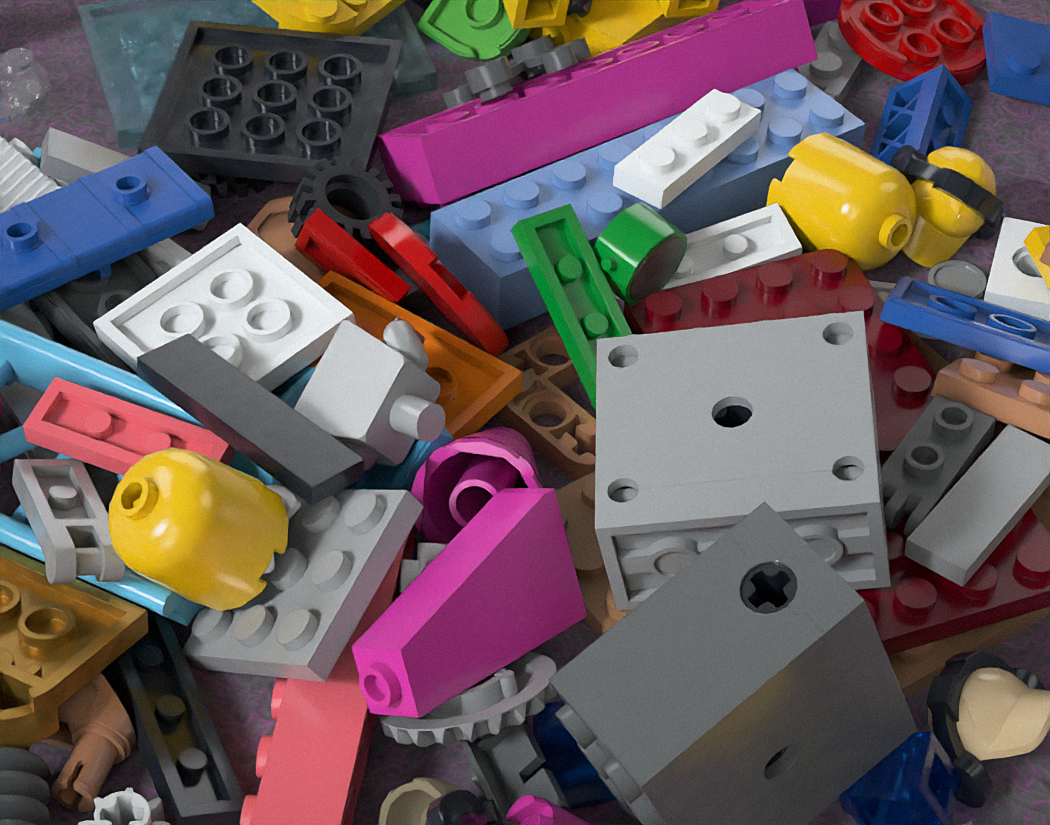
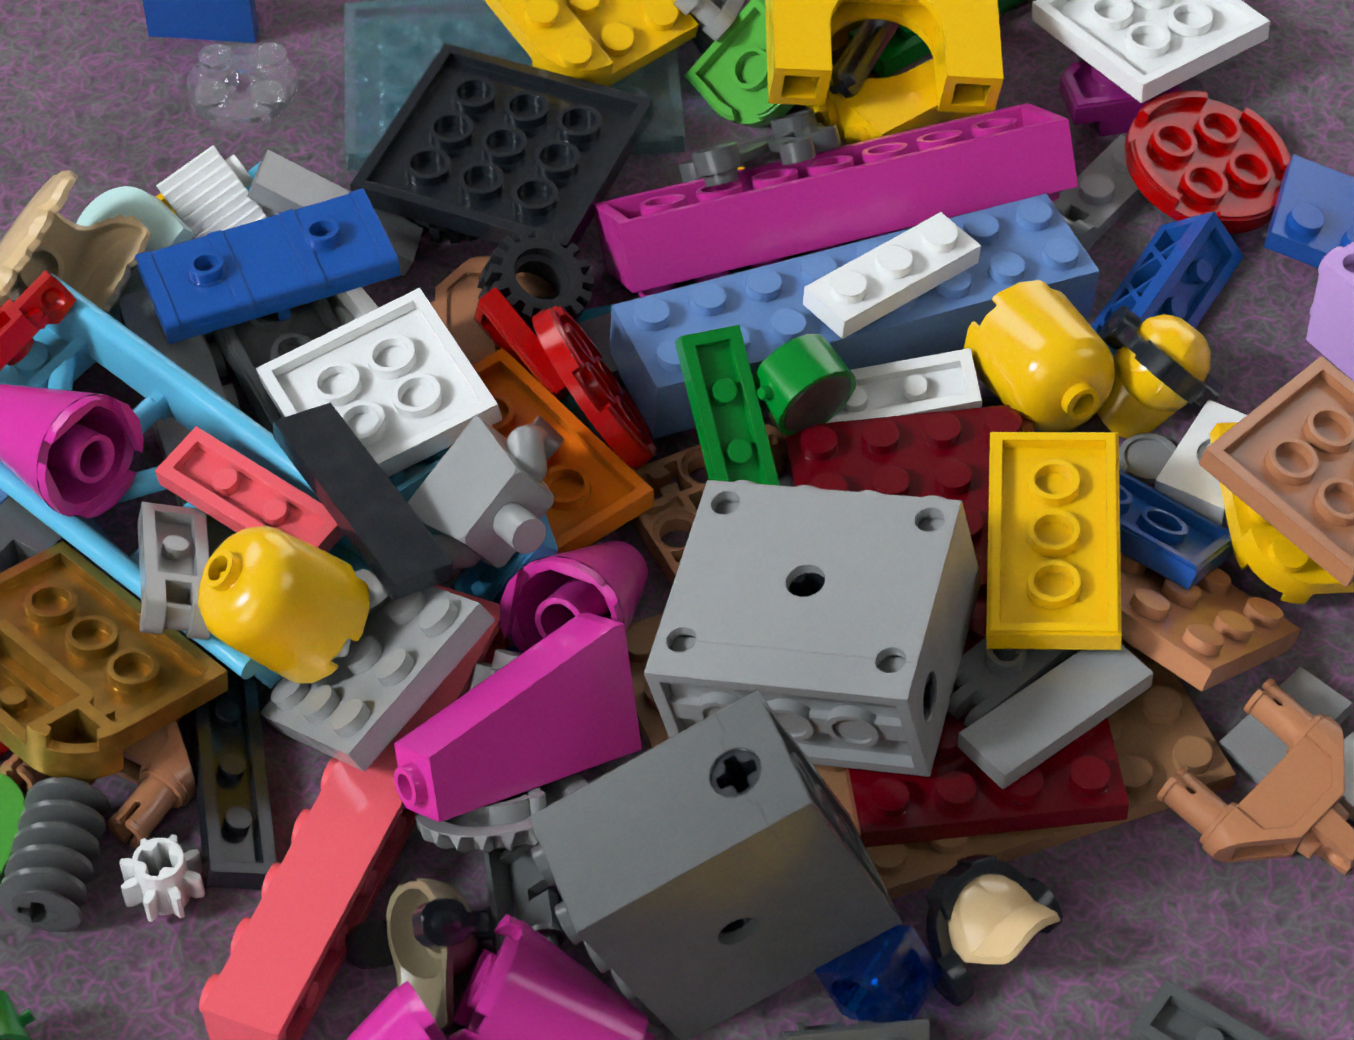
camera: 15 degrees right, 5 degrees up
none -> yellow tile [986,432,1122,650]

